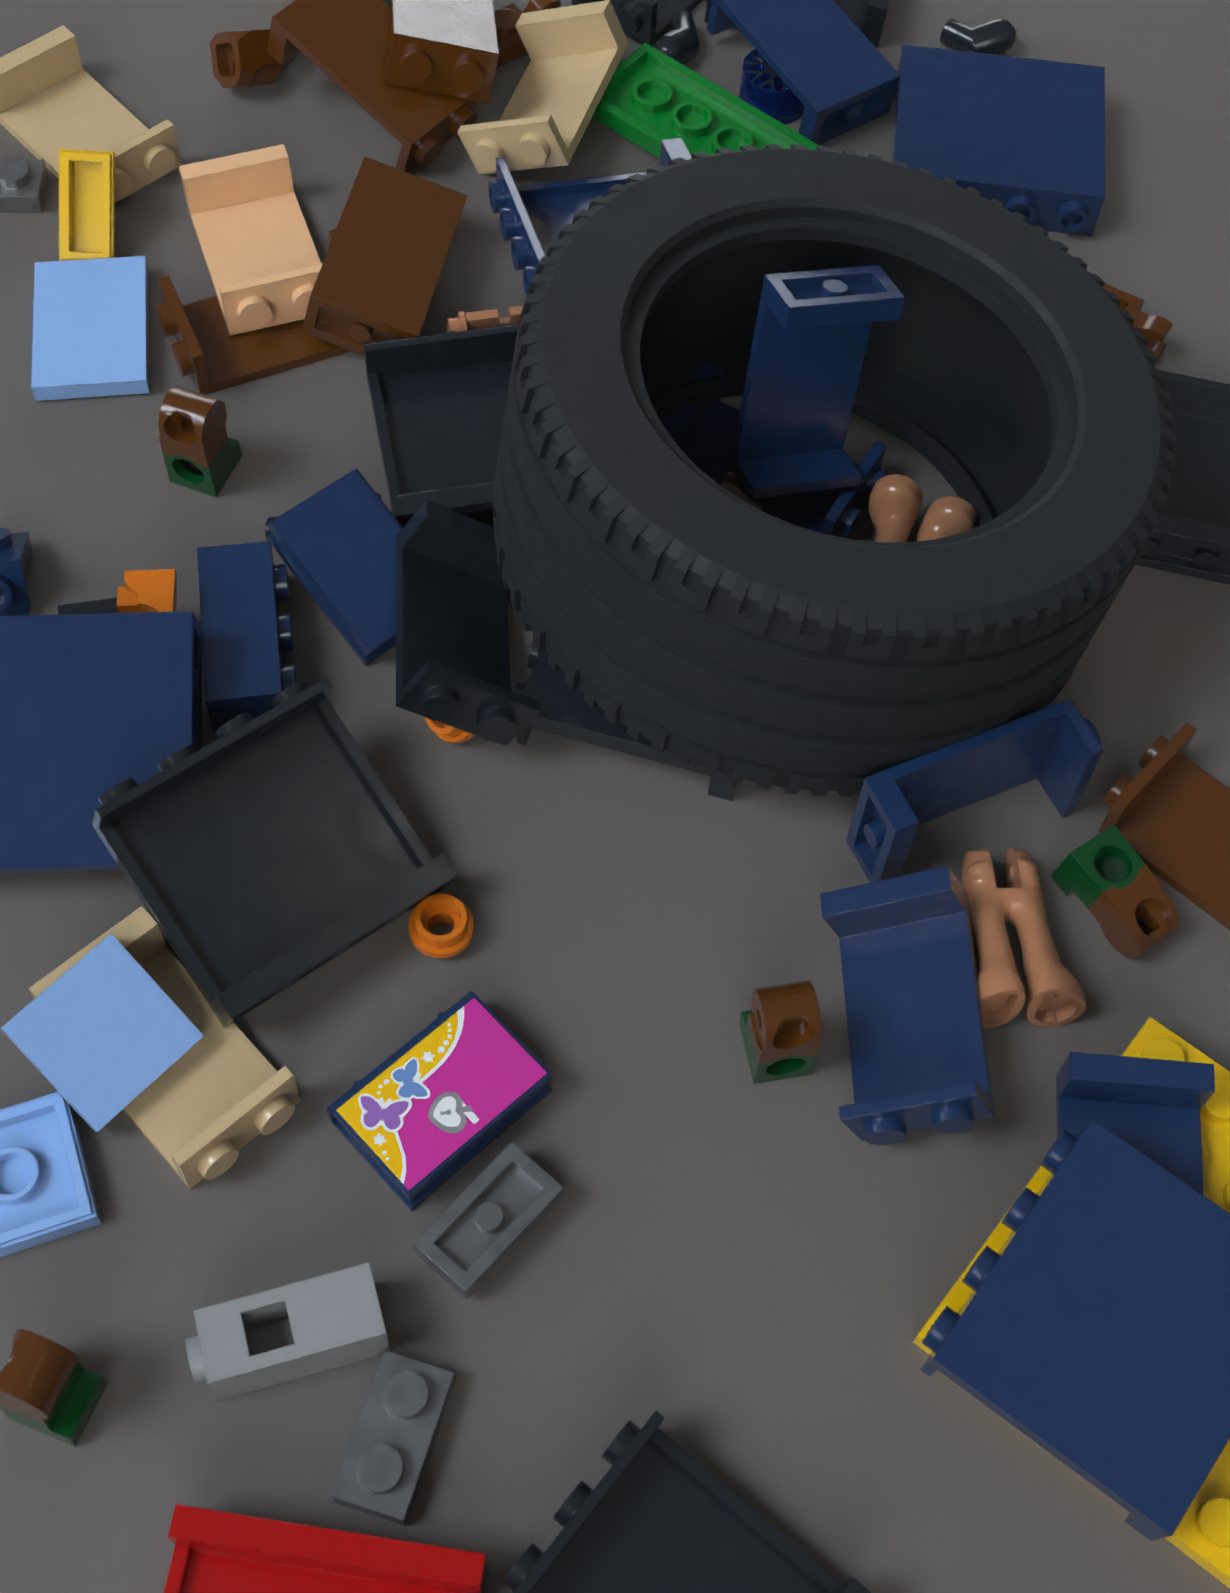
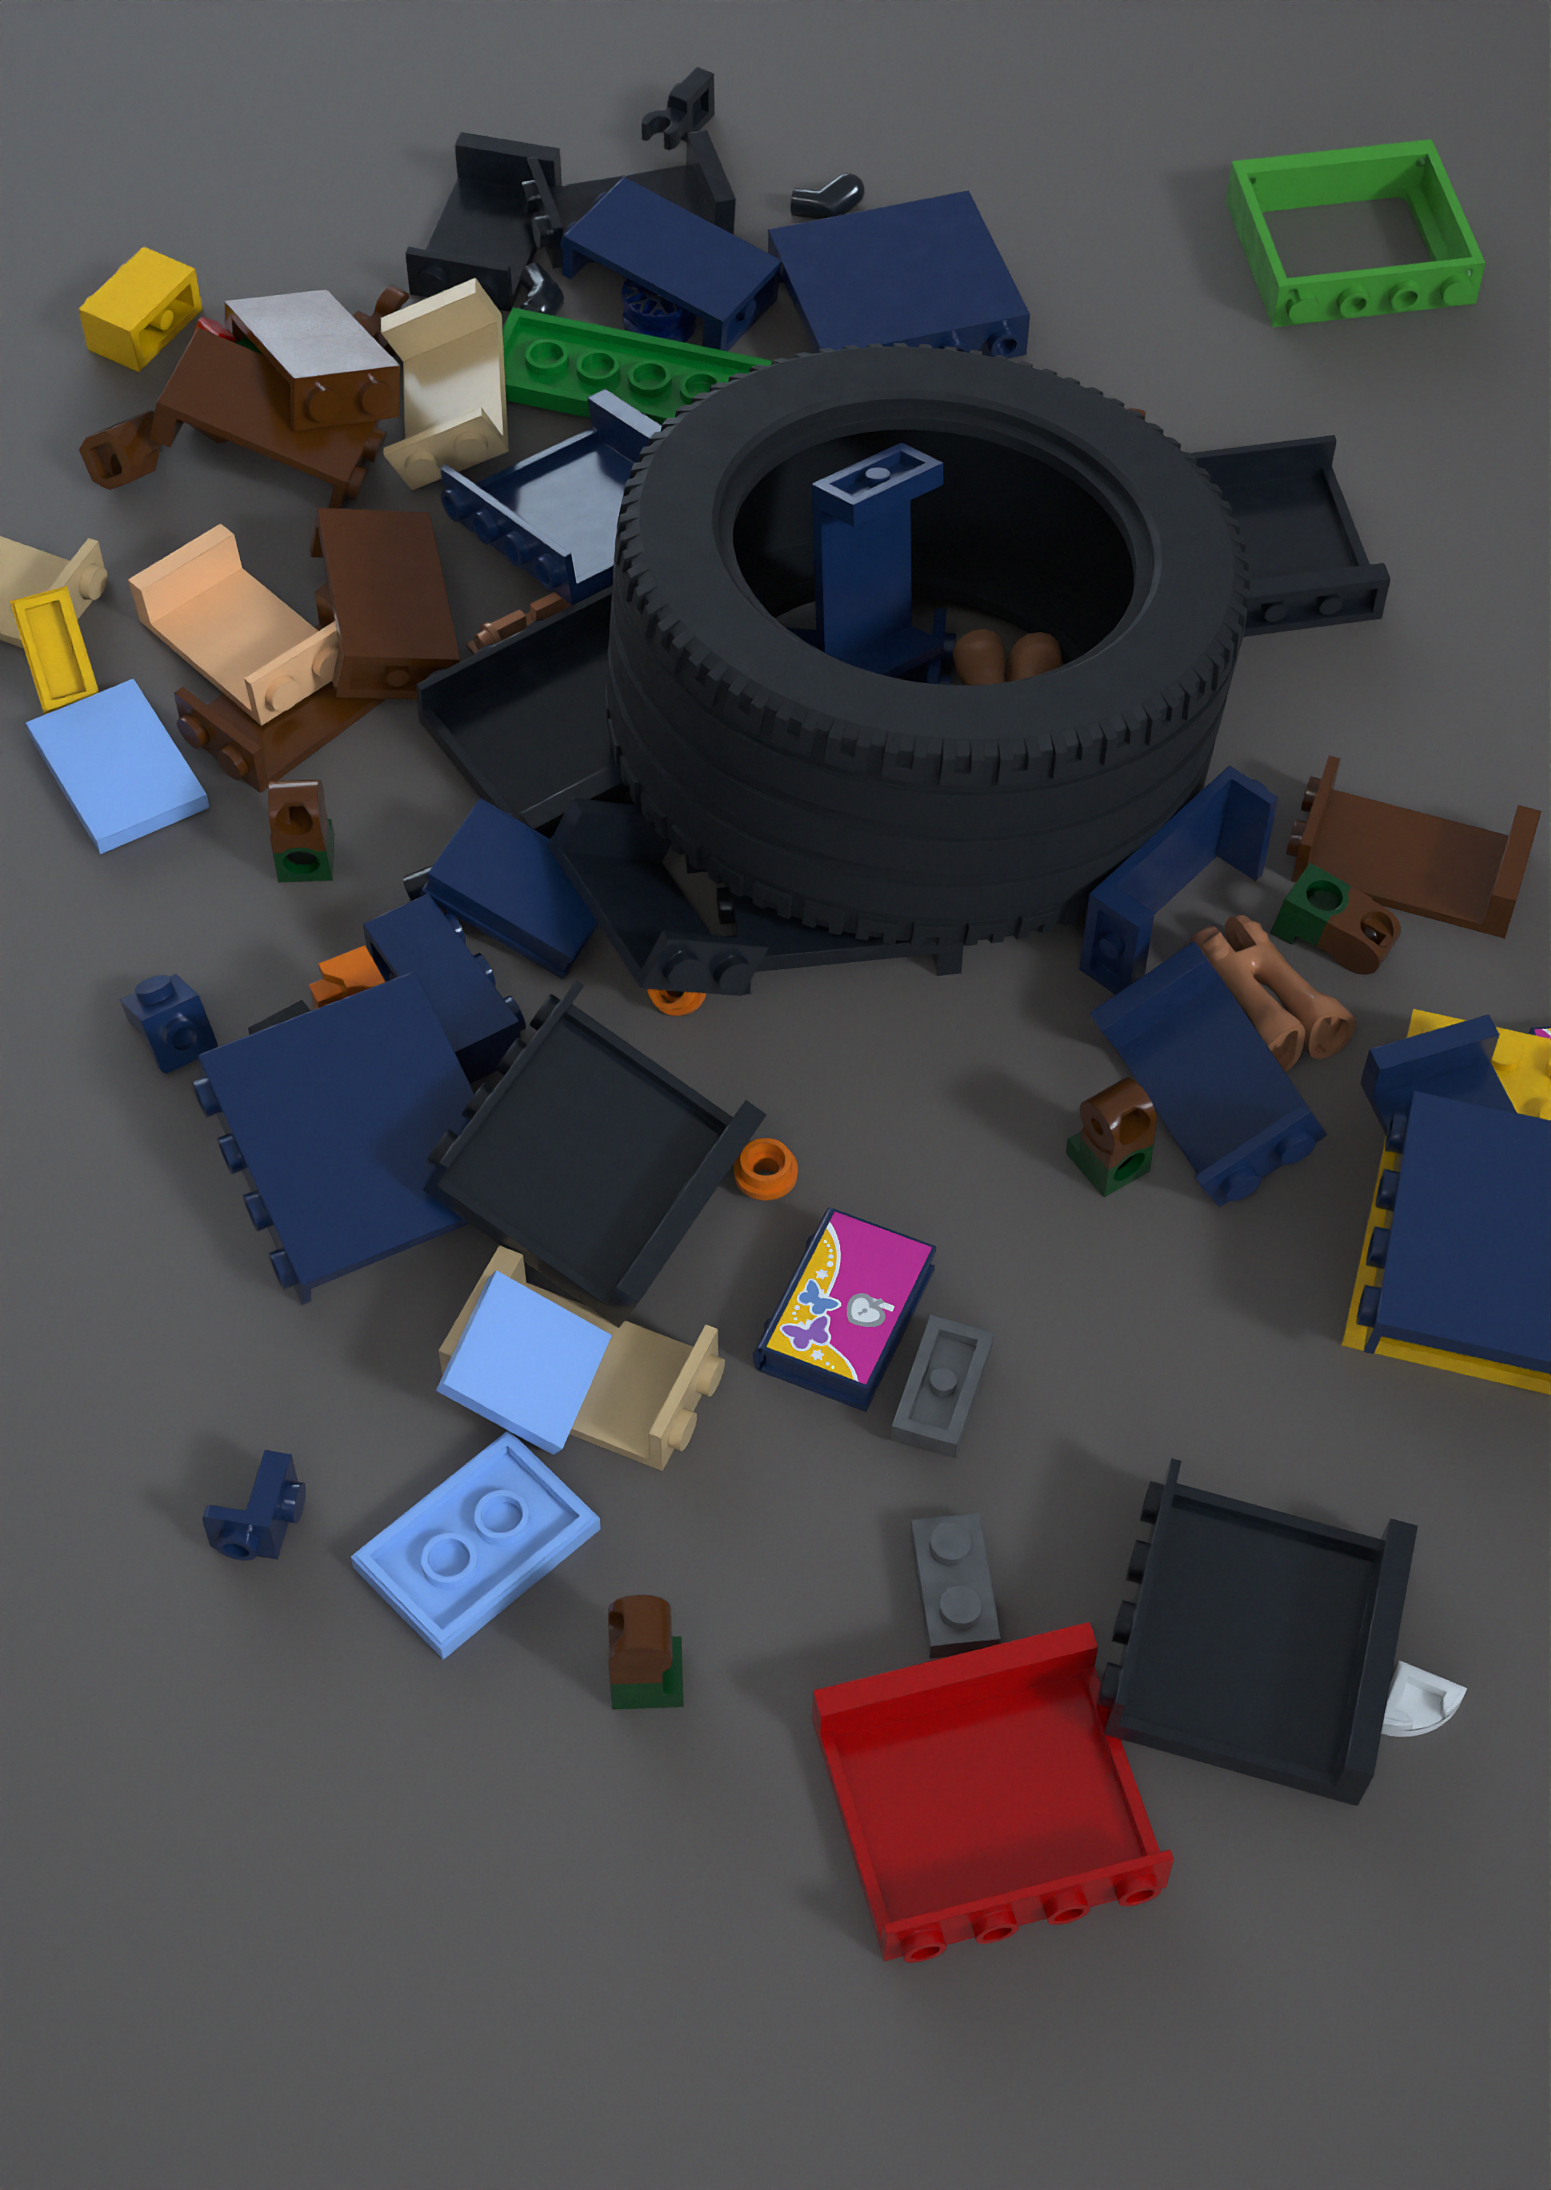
camera: 20 degrees left, 5 degrees down
light grey brick [185,1262,391,1401] -> none

